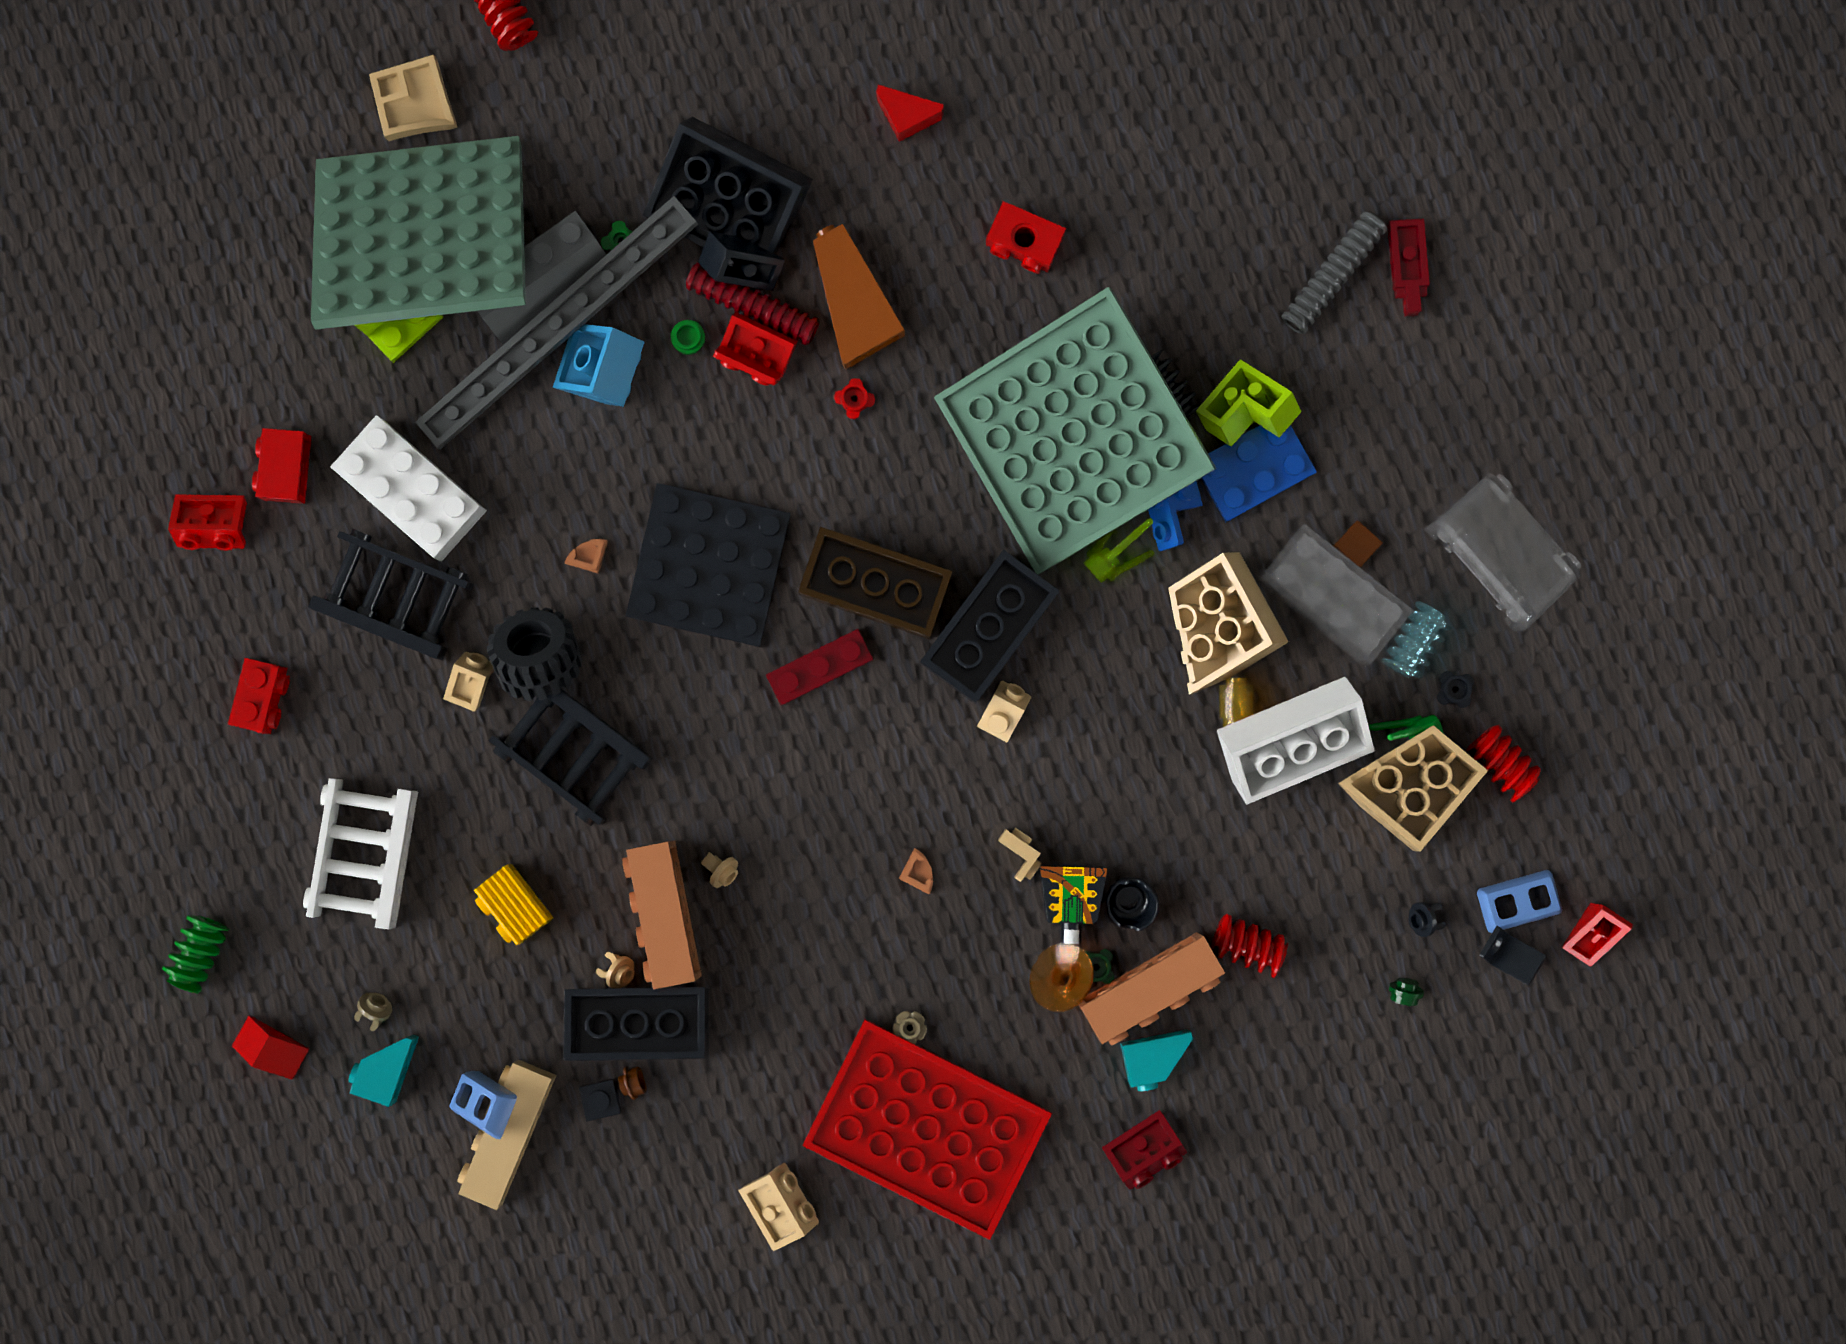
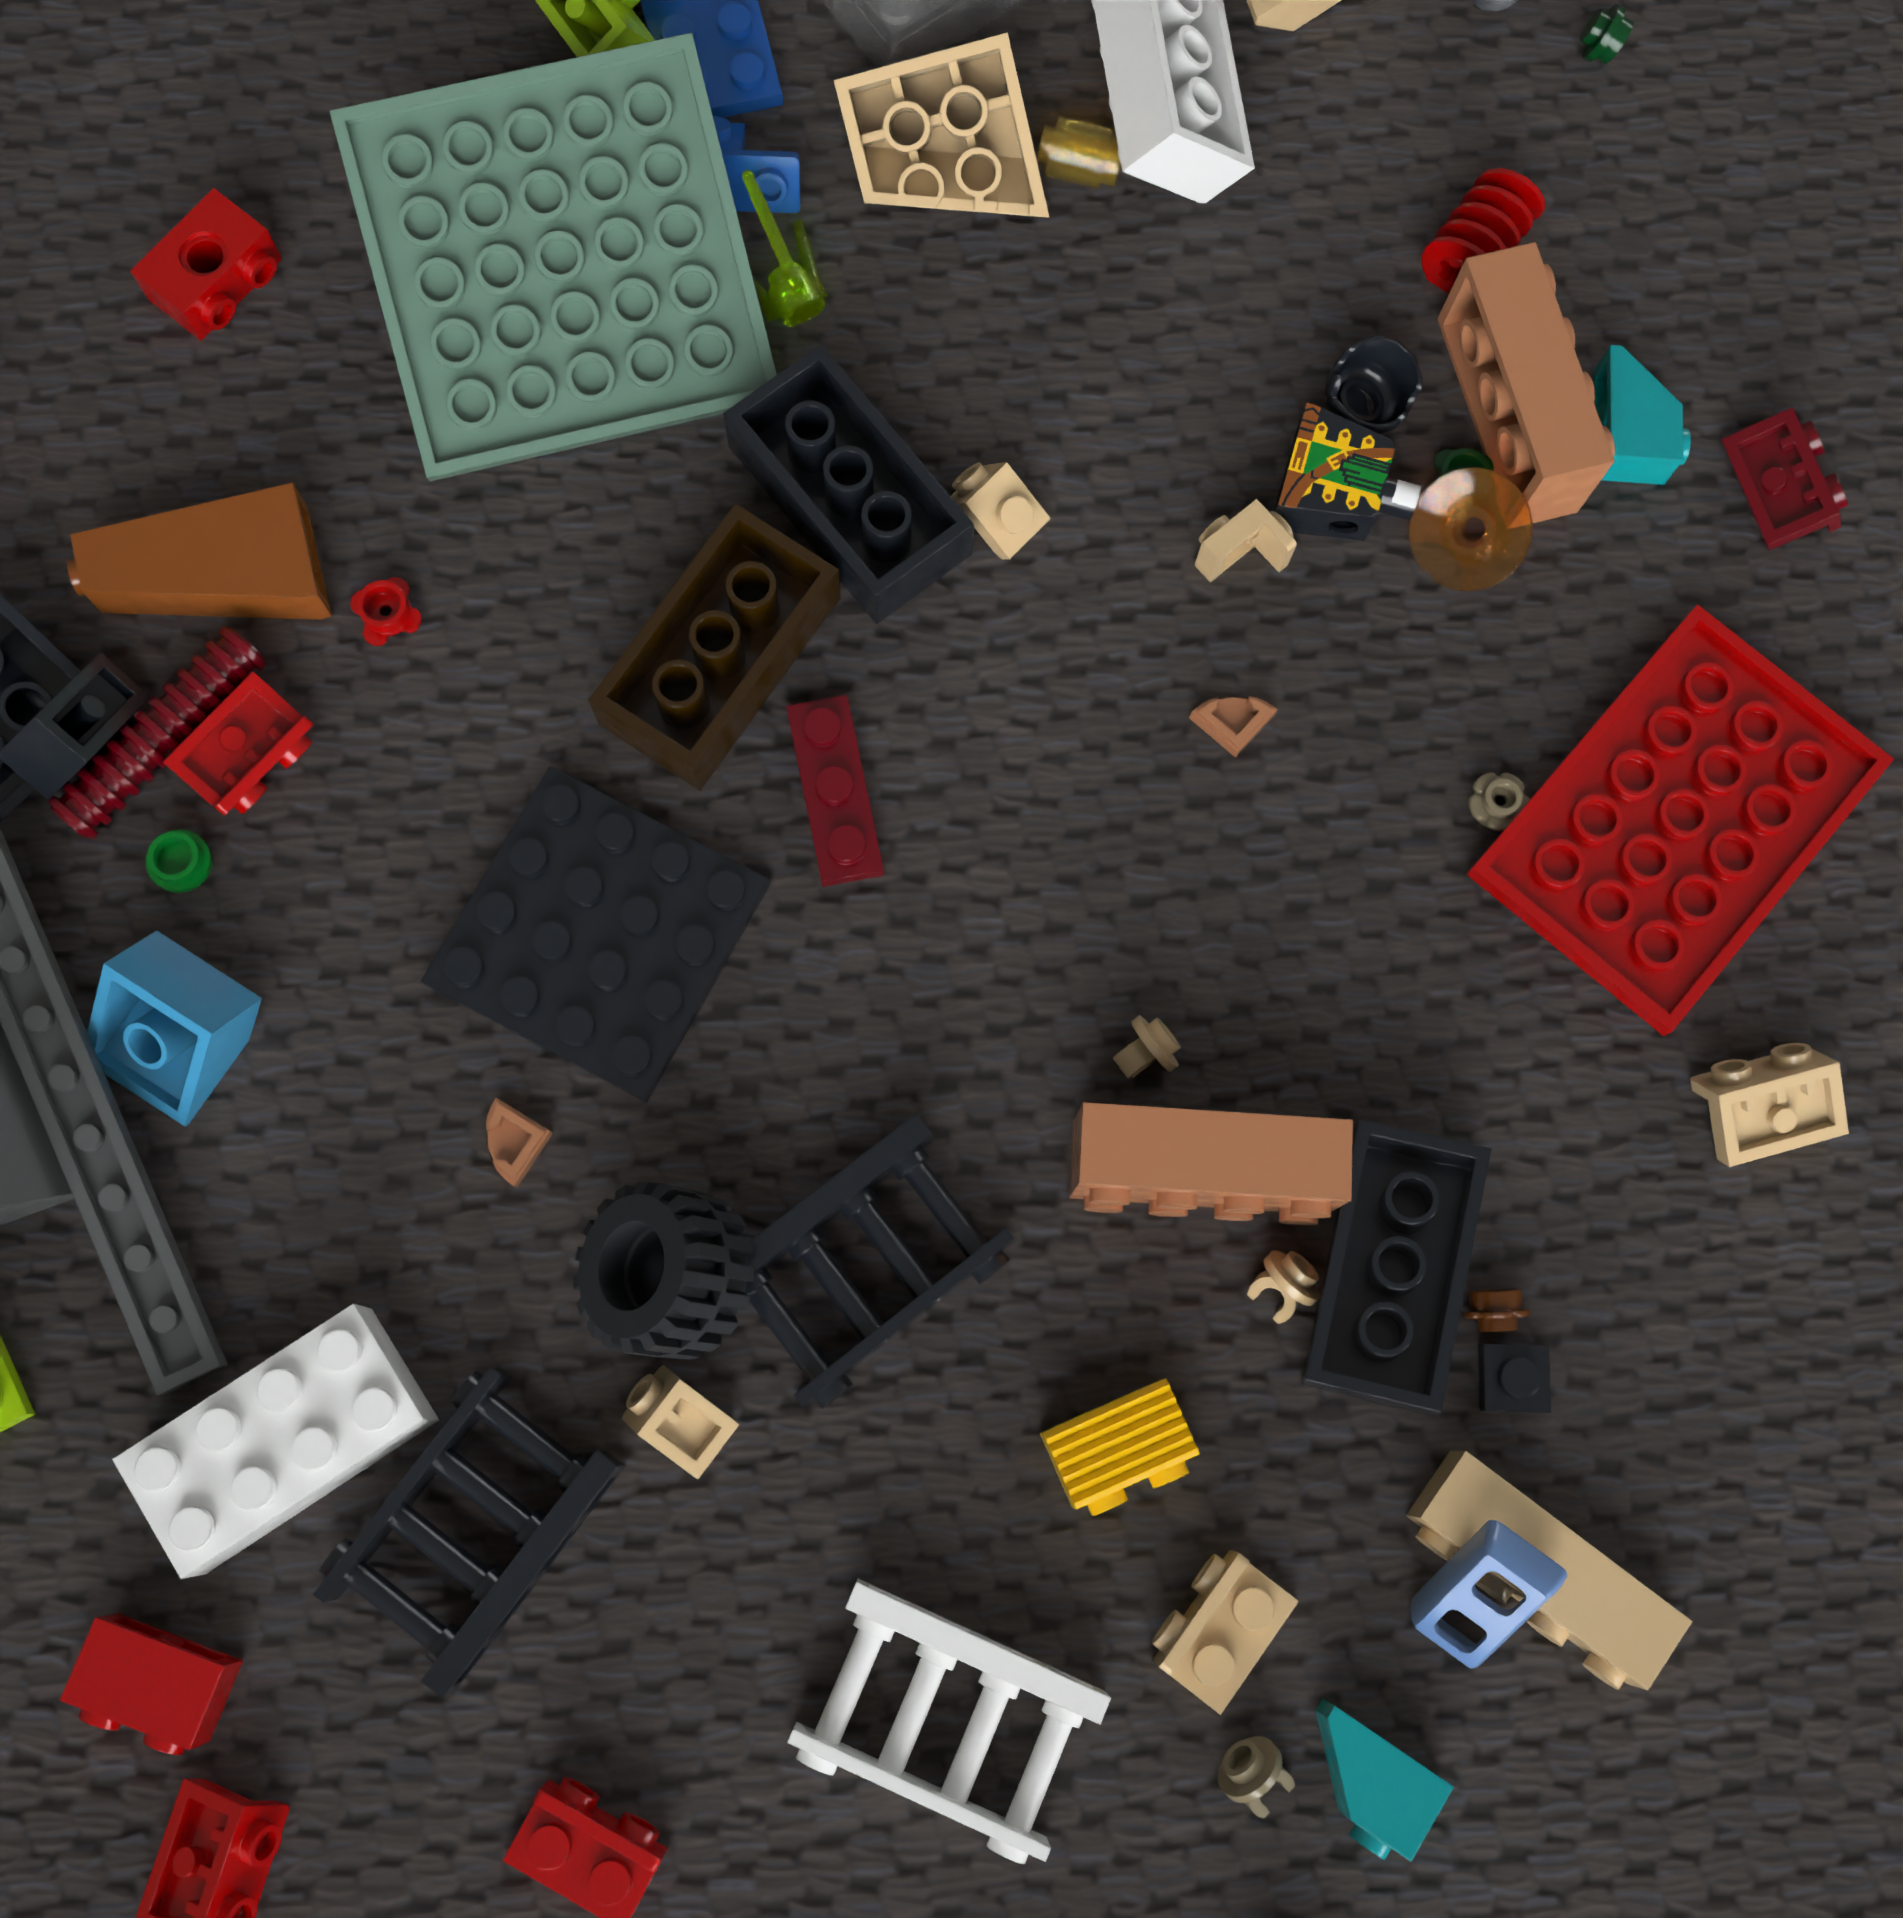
camera: 85 degrees left, 10 degrees down
none -> tan bracket [1152,1550,1299,1715]

